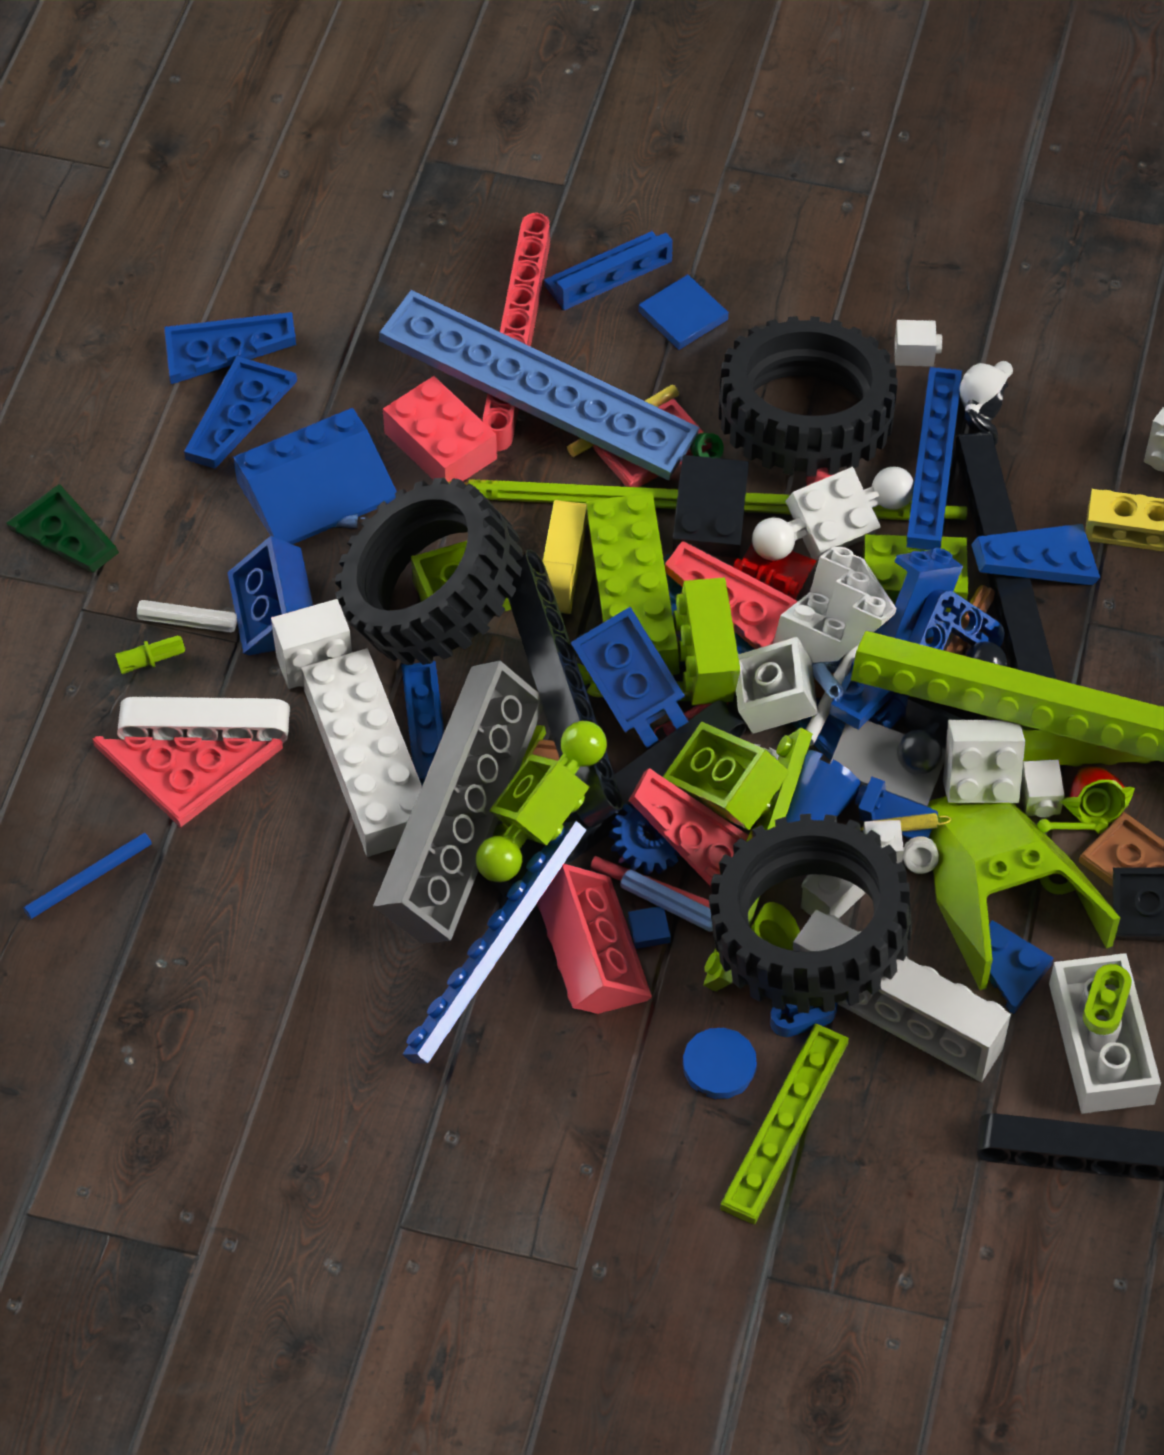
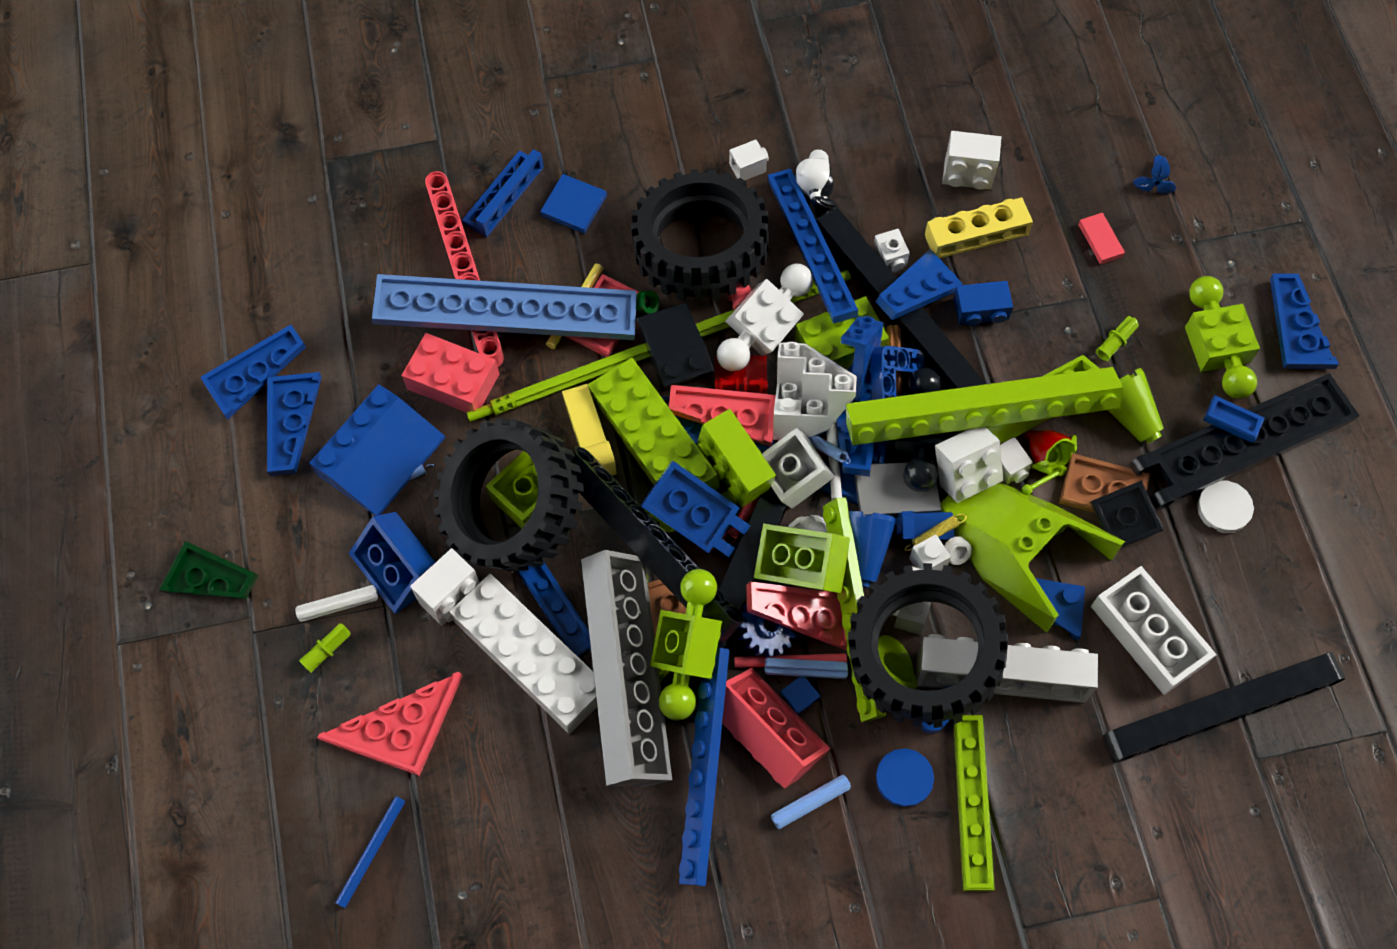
camera: 25 degrees left, 10 degrees up
white beam [117,697,290,743] -> none
lime plate [1083,964,1132,1035] -> none
none -> light blue axle [771,775,851,829]
none -> white brick [873,229,910,272]
none -> blue brick [953,281,1013,326]

